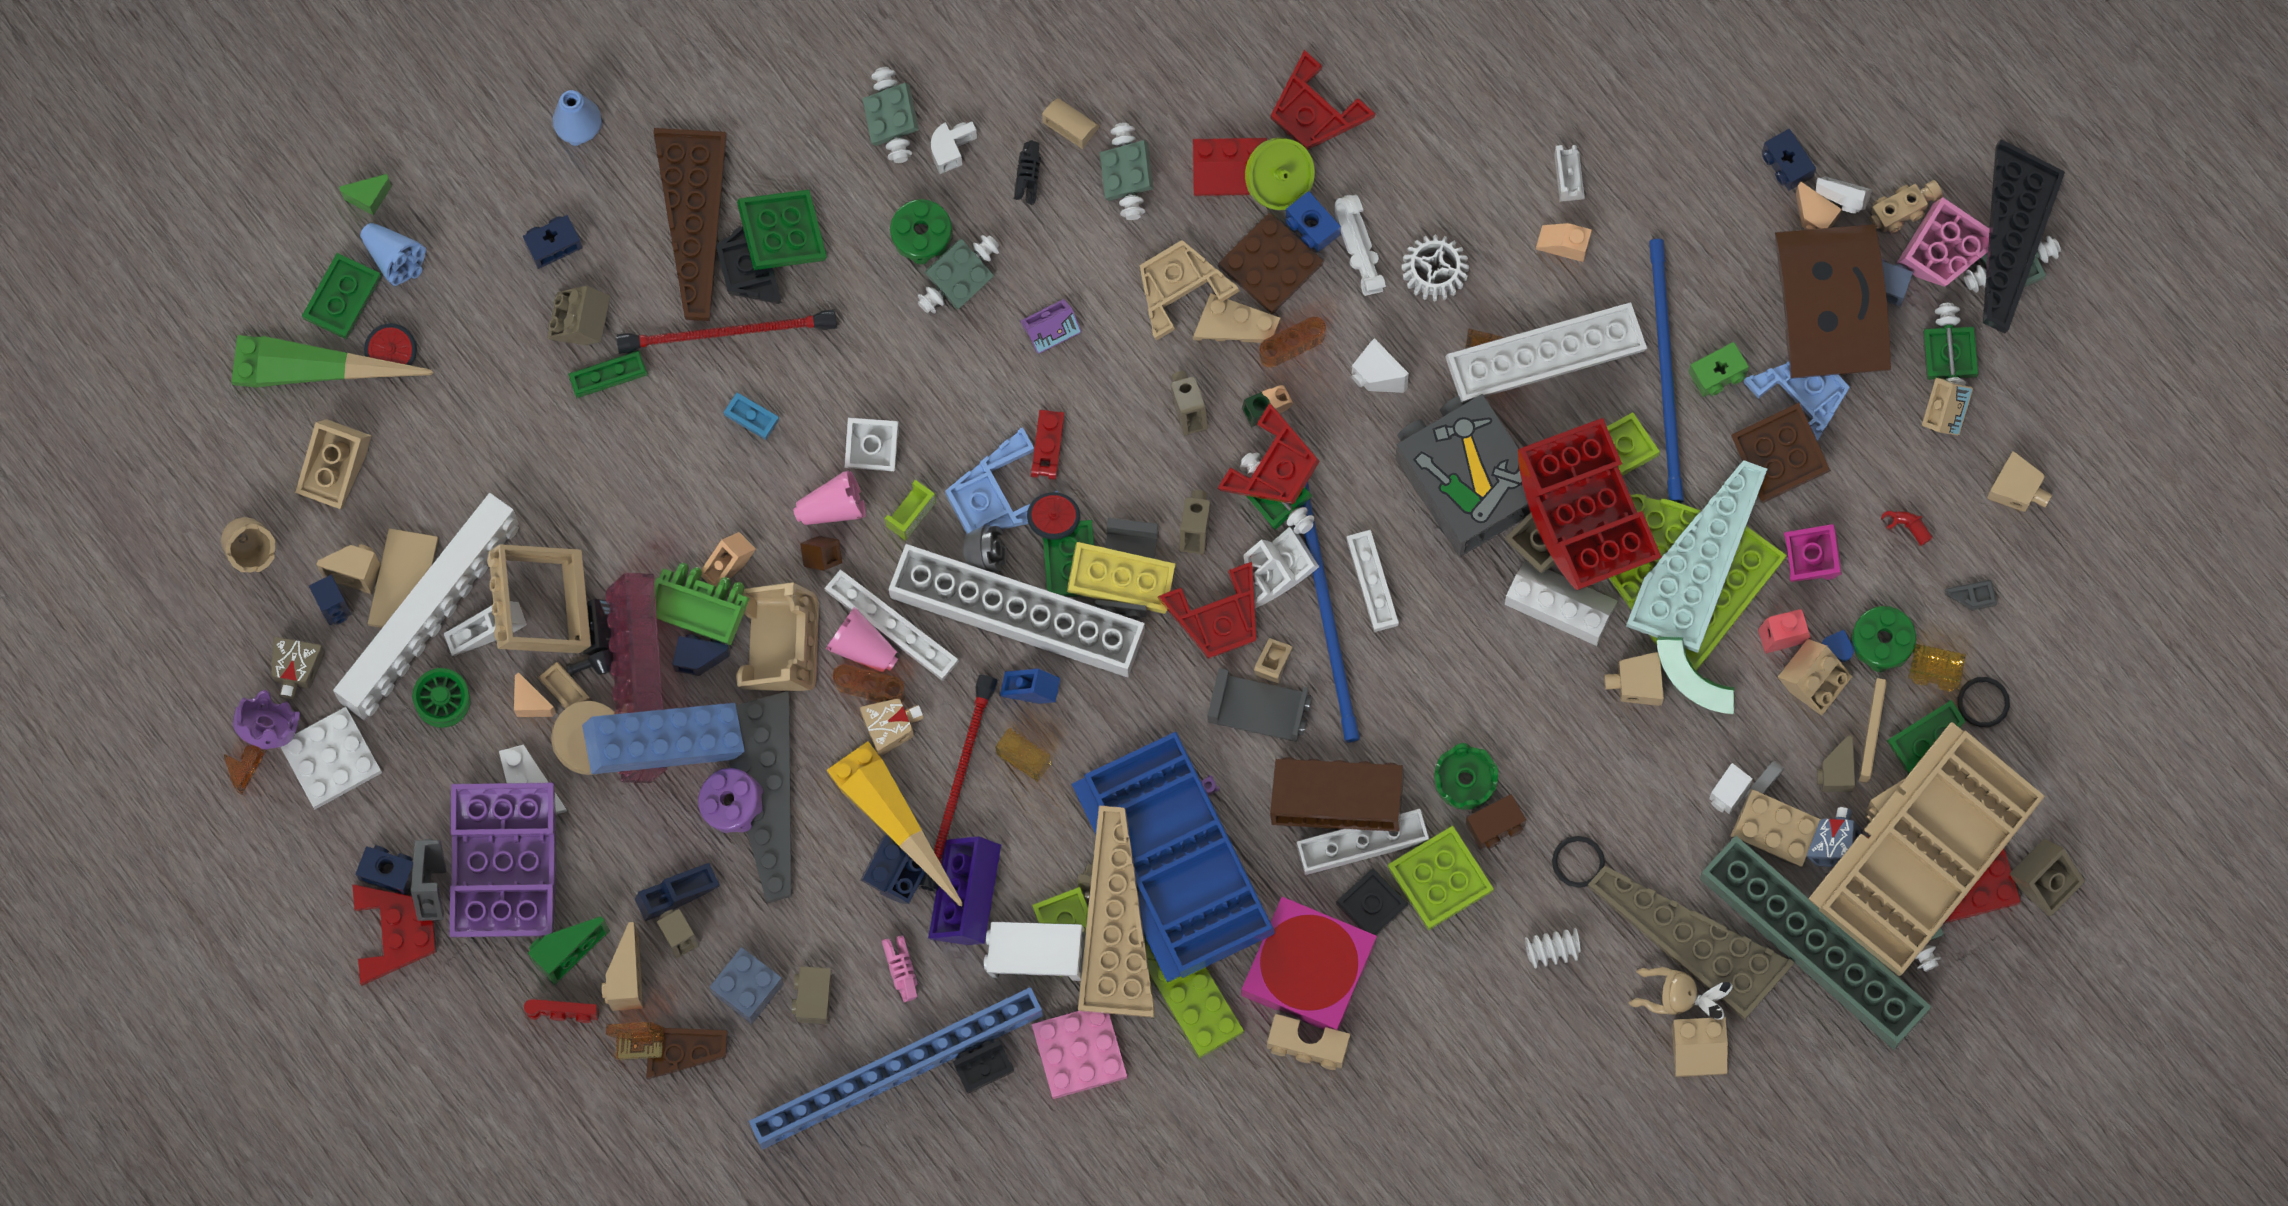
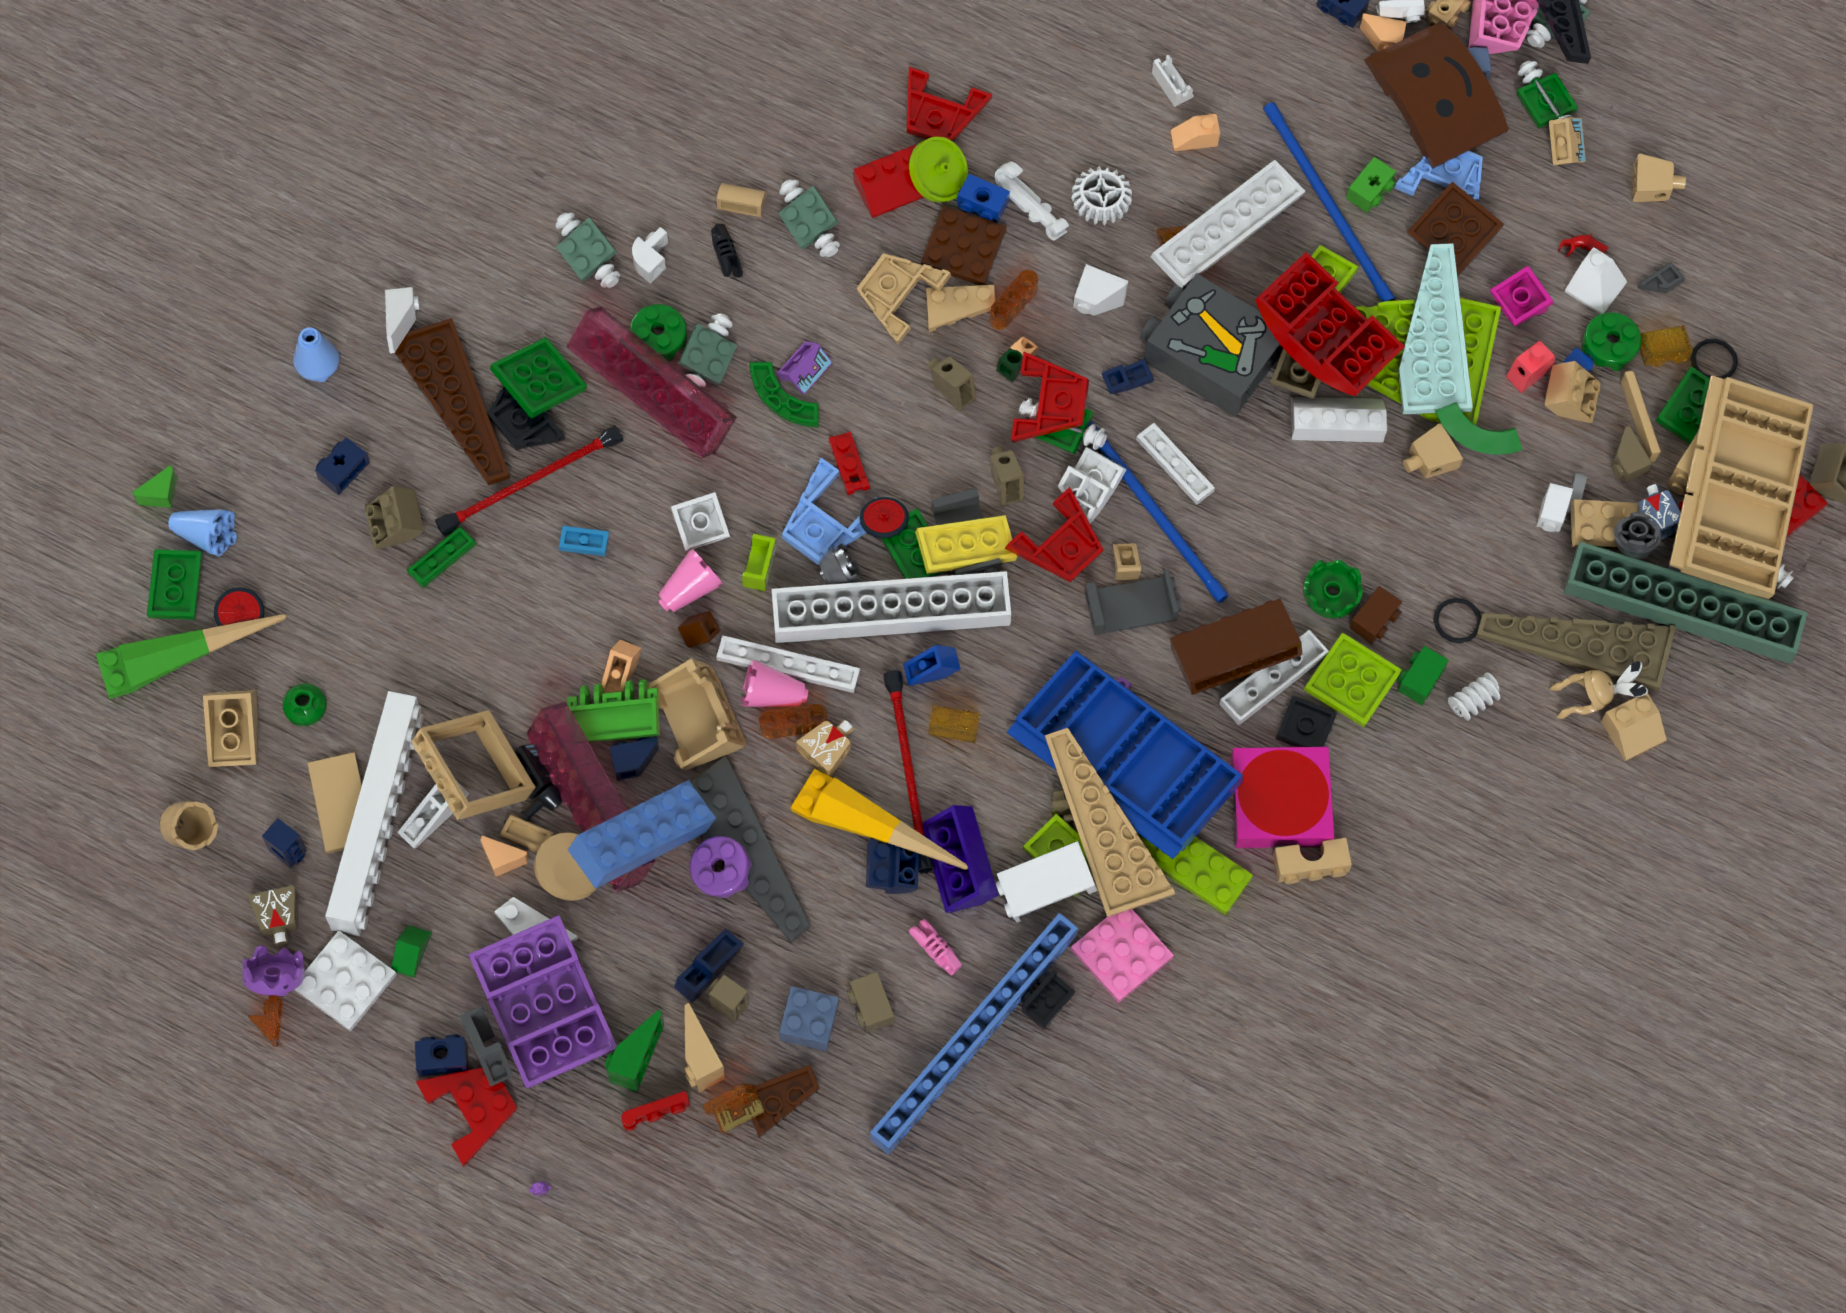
camera: 30 degrees left, 5 degrees down
tan slope [316,544,381,594] -> none
green wheel [412,668,470,728] -> none
none -> green piece [283,683,327,726]
none -> white slope [385,287,420,353]
none -> green slope [391,925,432,978]
none -> medium lavender piece [529,1182,551,1196]
none -> clear pink brick [566,307,737,458]
none -> green tile [750,362,819,427]
none -> dark blue slope [1101,358,1154,394]
none -> green brick [1397,646,1449,706]
none -> white slope [1564,247,1627,314]
none -> flat silver cone [1614,512,1661,560]

